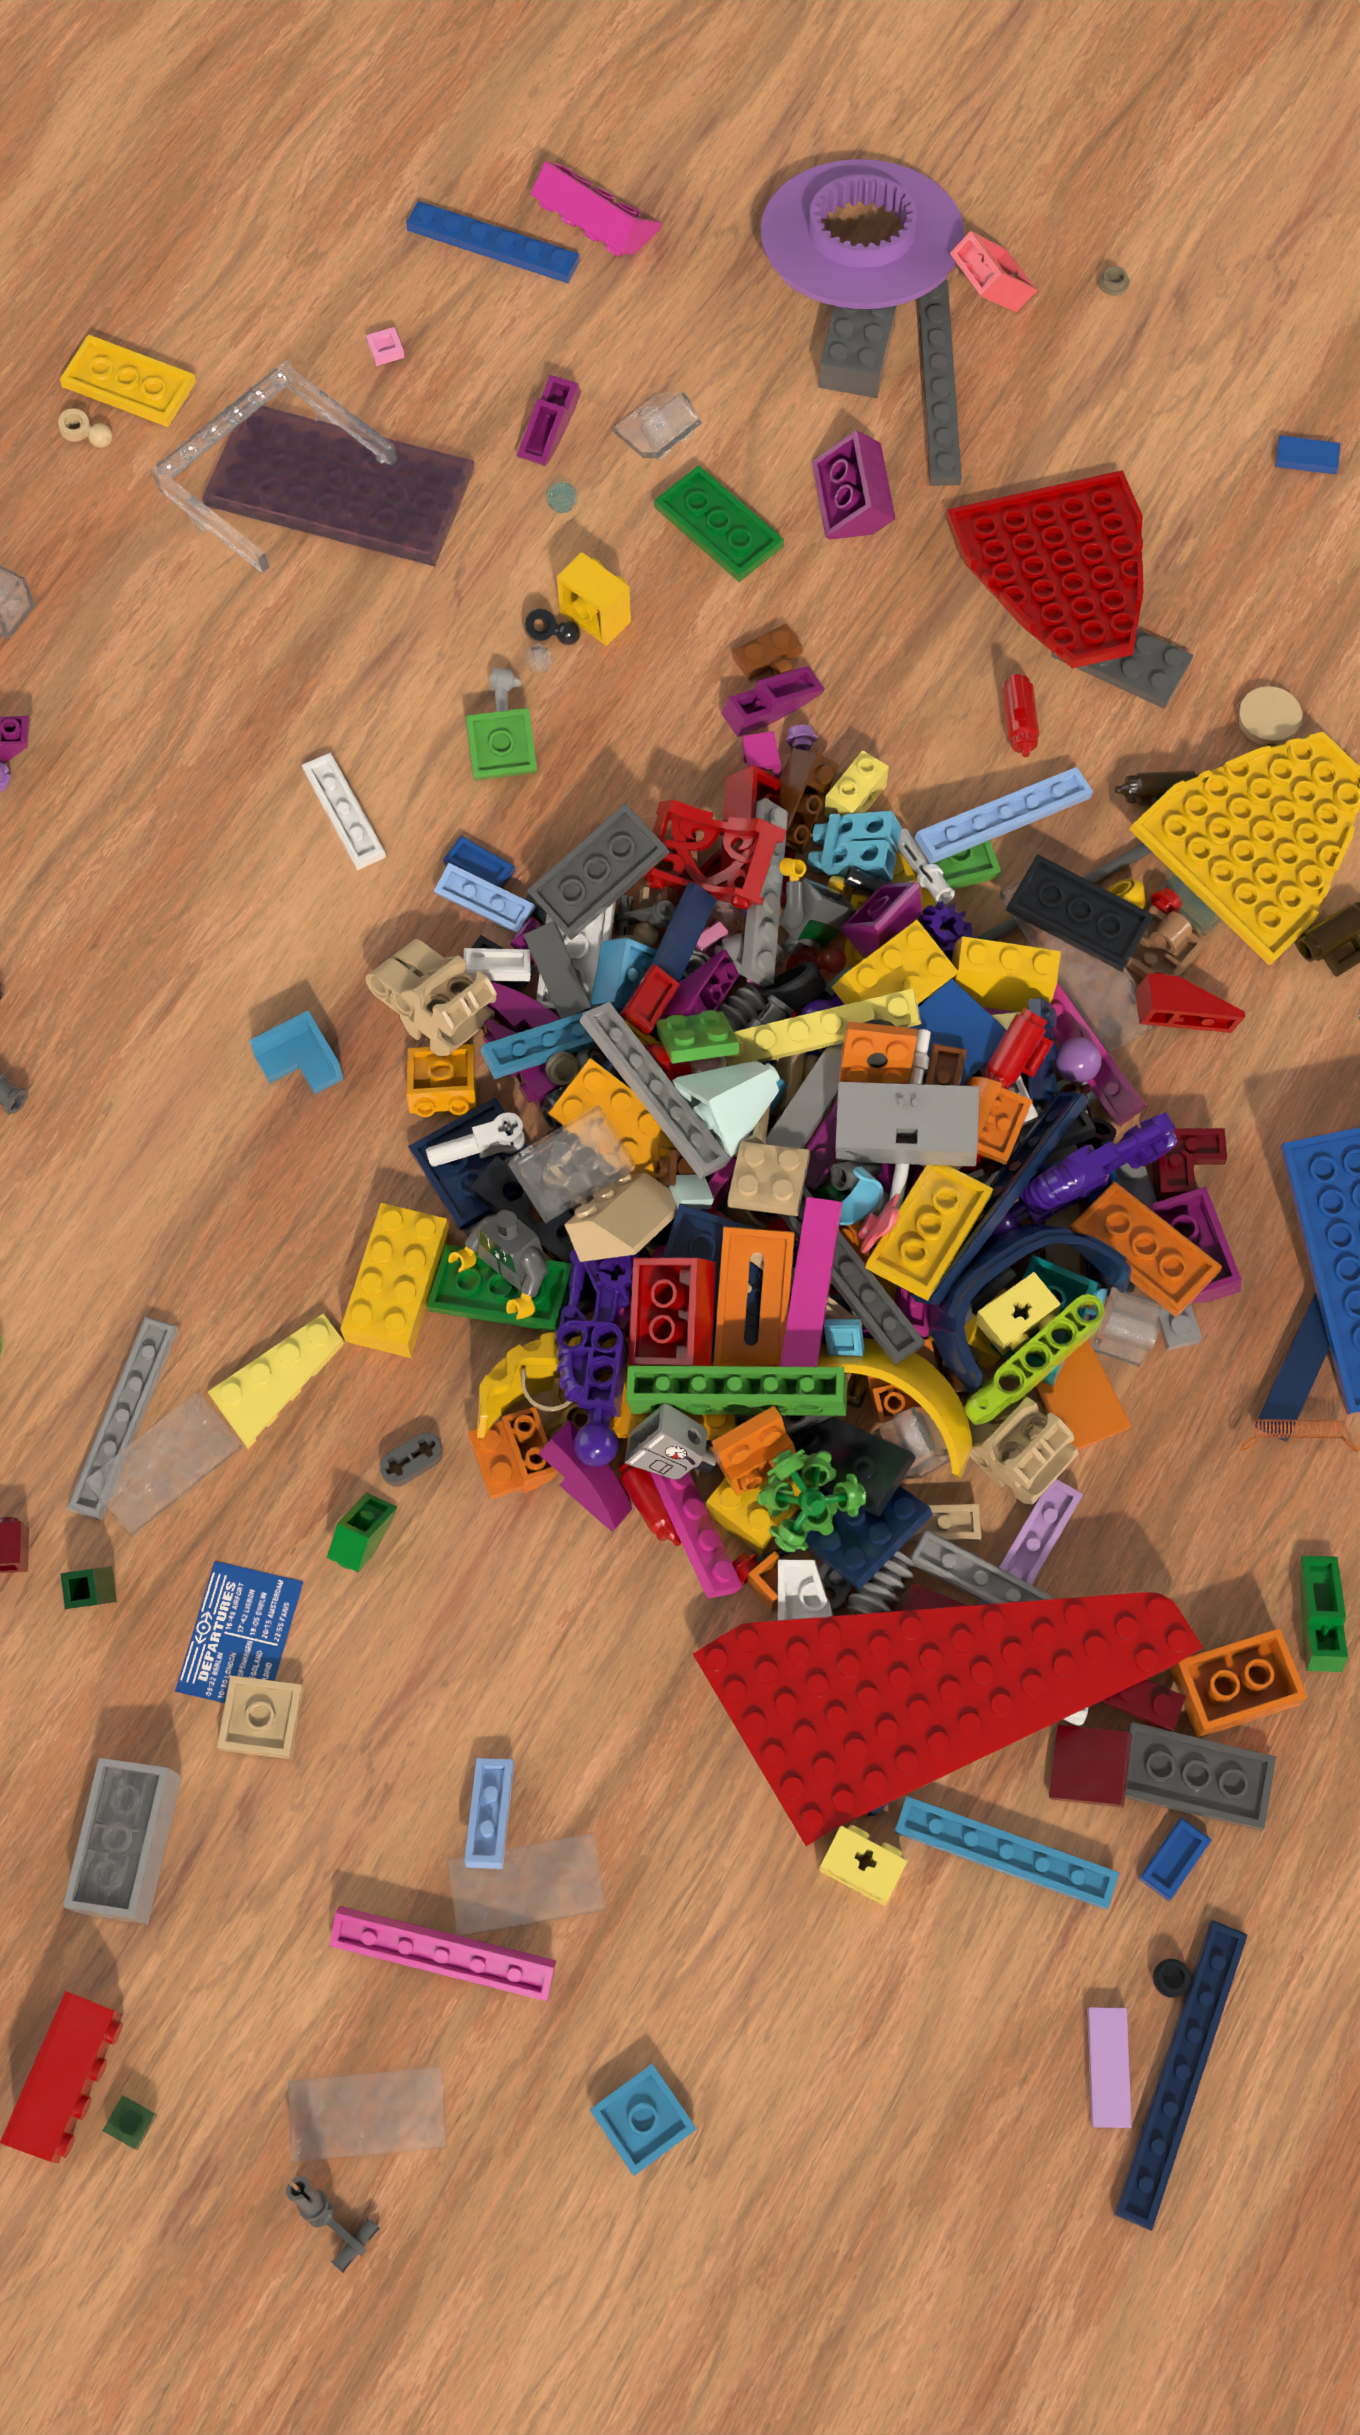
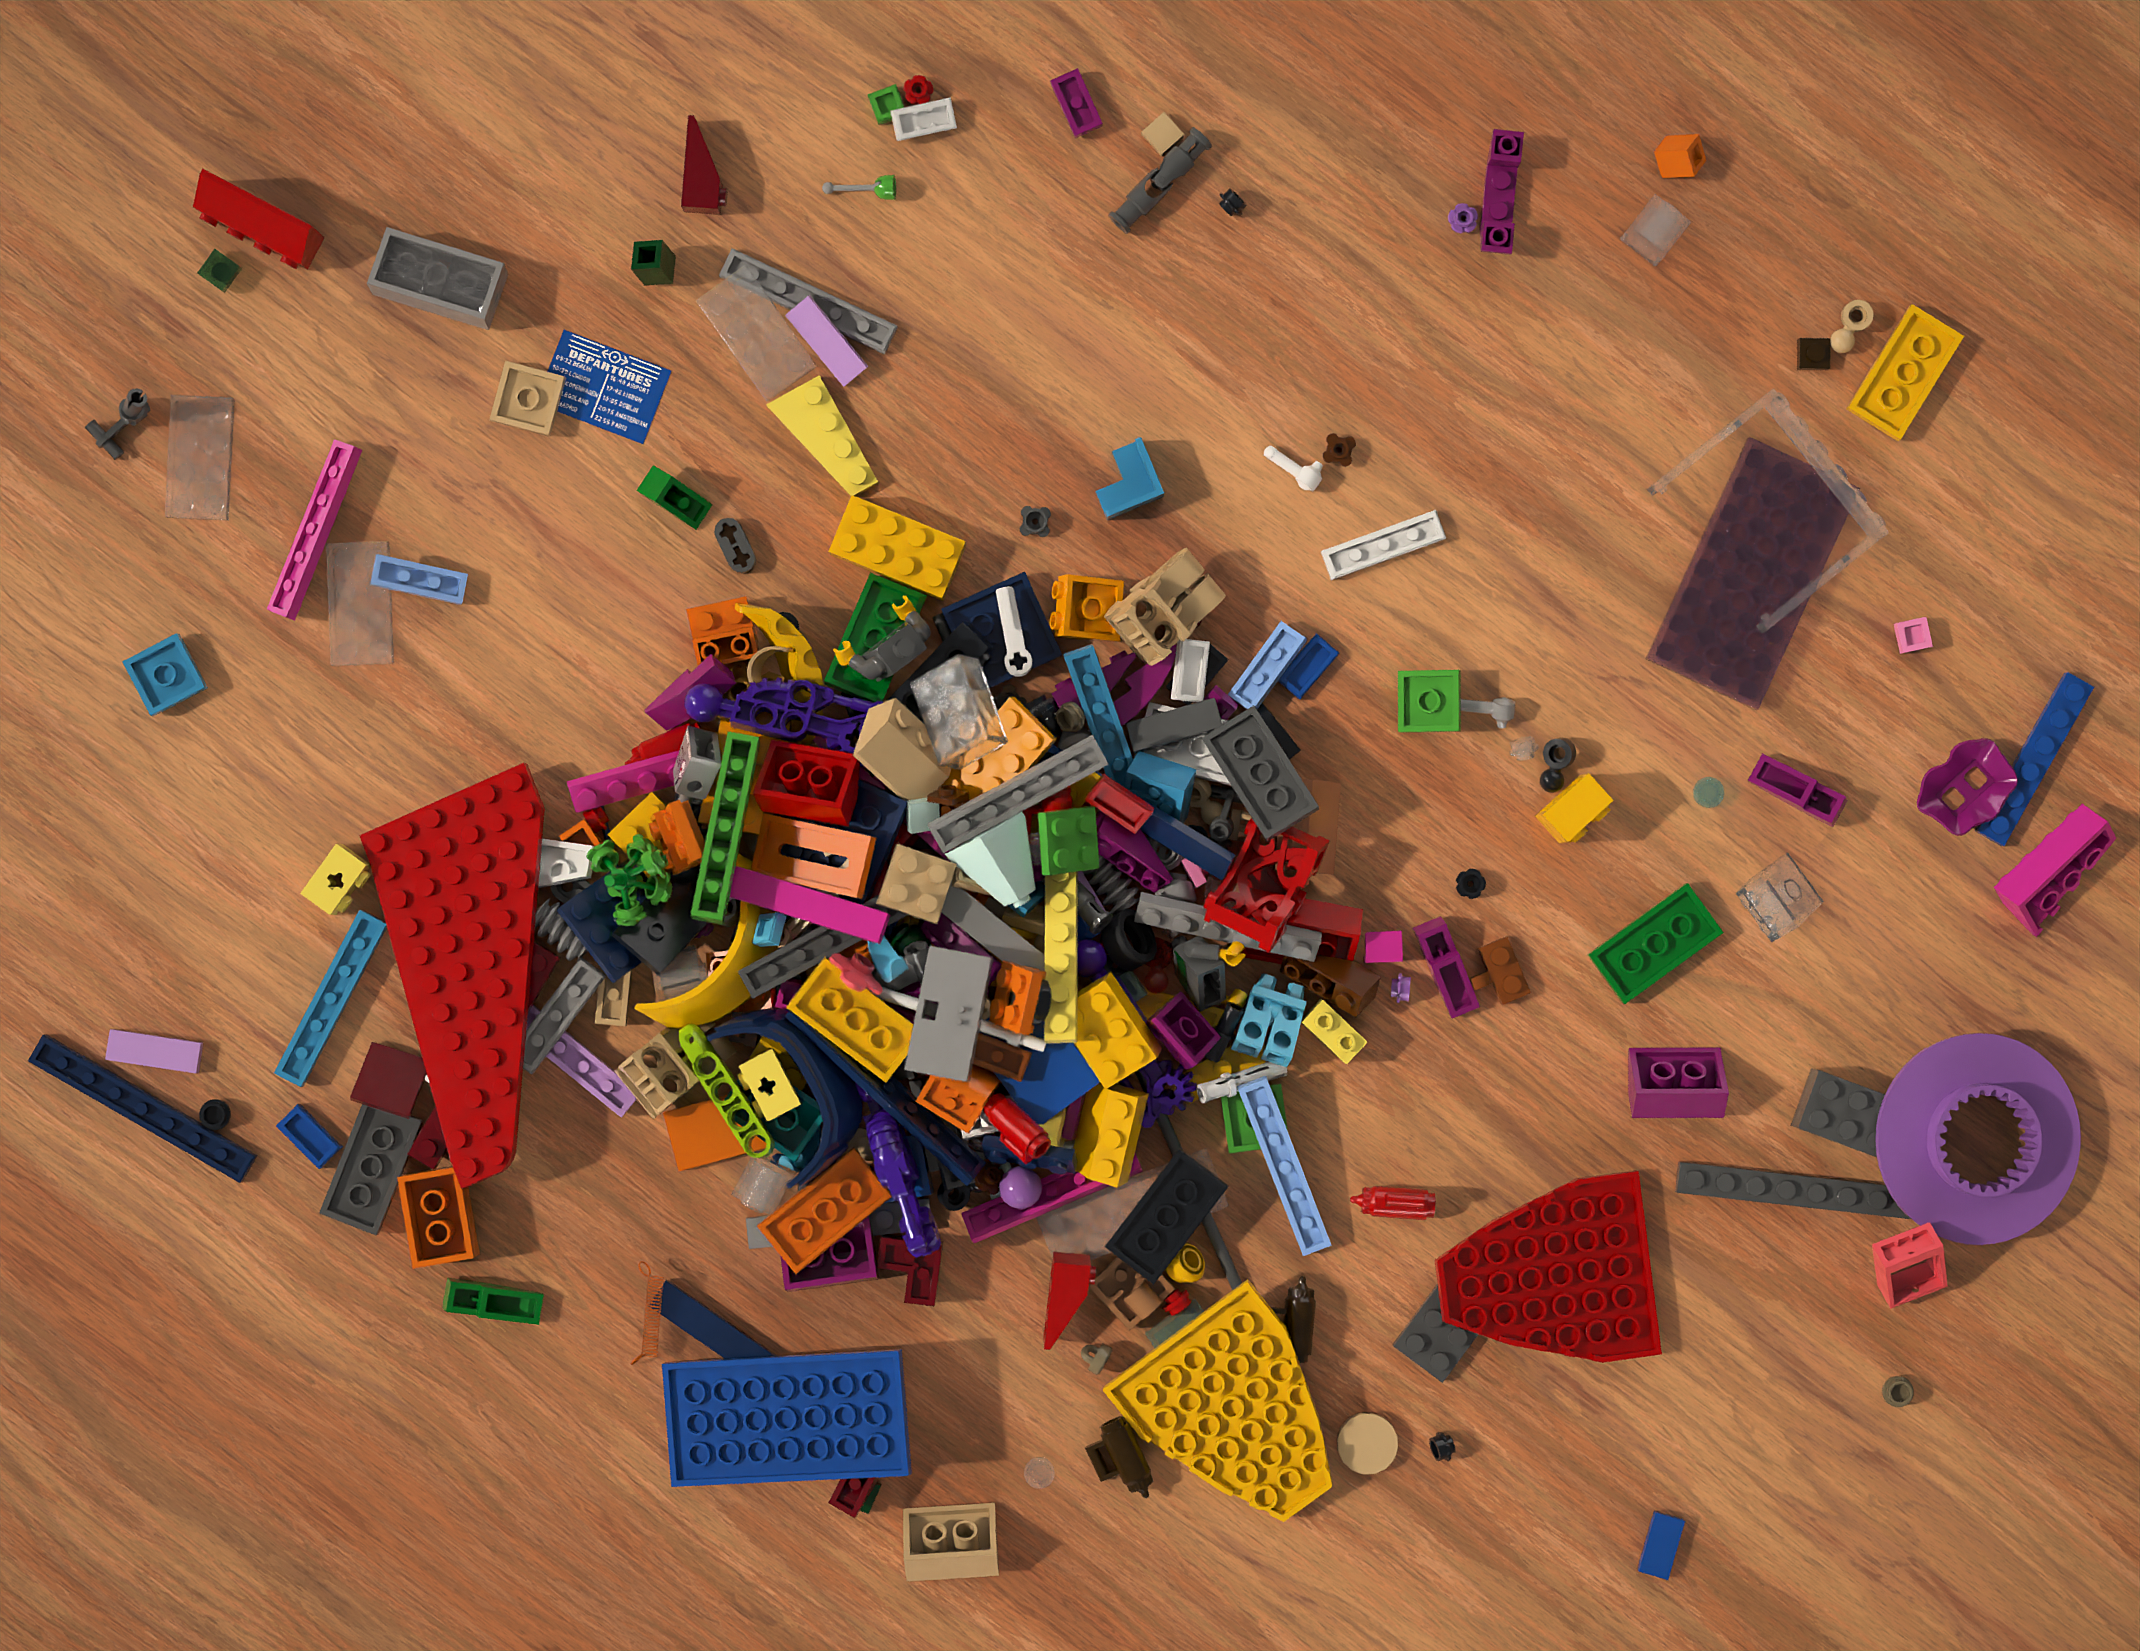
camera: 90 degrees right, 20 degrees up
none -> lavender tile [785,295,868,387]
none -> dark grey plate [1020,506,1051,537]
none -> dark tan tile [1081,1343,1113,1375]
none -> white piece [1264,445,1323,492]
none -> reddish brown plate [1322,433,1356,467]
none -> black plate [1429,1432,1455,1461]
none -> black plate [1456,869,1486,899]
none -> dark brown plate [1797,338,1830,370]
none -> magenta piece [1917,738,2018,836]

